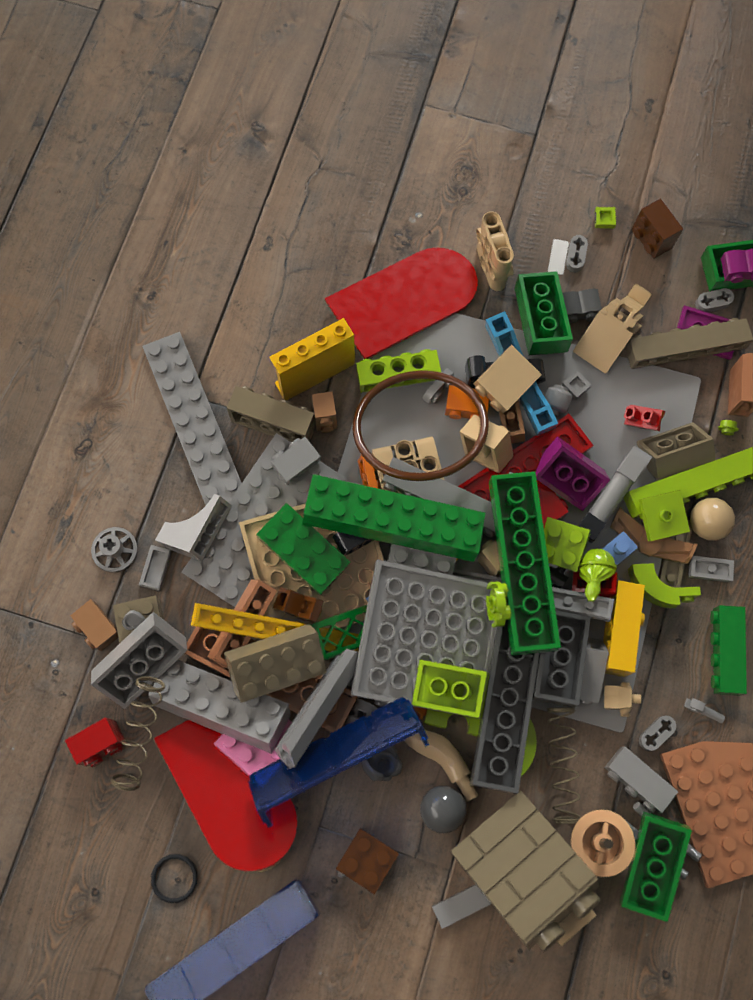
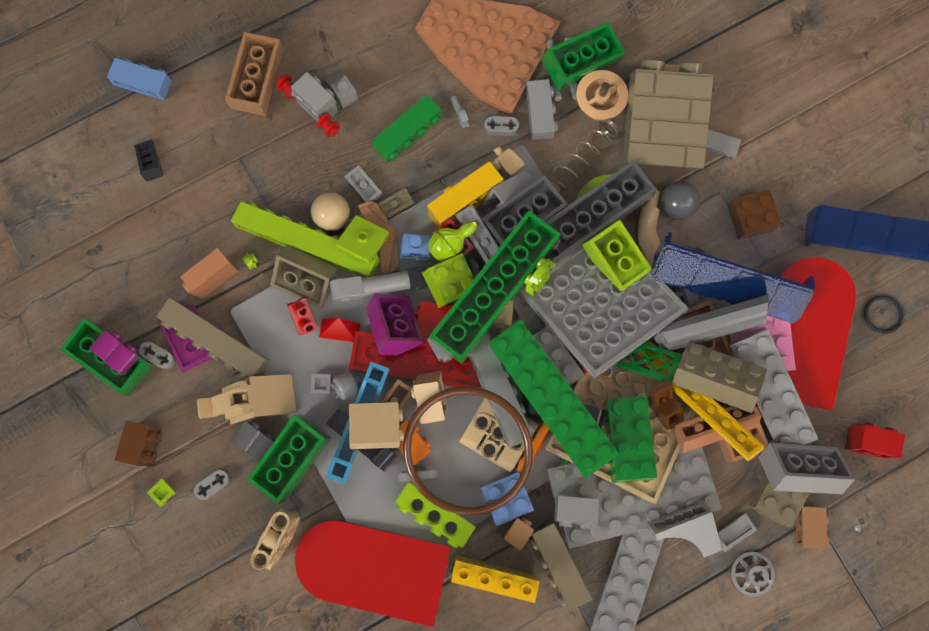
camera: 135 degrees left, 5 degrees up
dark tan piece [111,676,165,791] -> none
light grey piece [122,610,145,630] -> none
white sticker [548,239,569,275] -> none
lime arch [628,563,701,608] -> none
none -> red slope [319,318,360,342]
none -> medium blue brick [481,472,534,526]

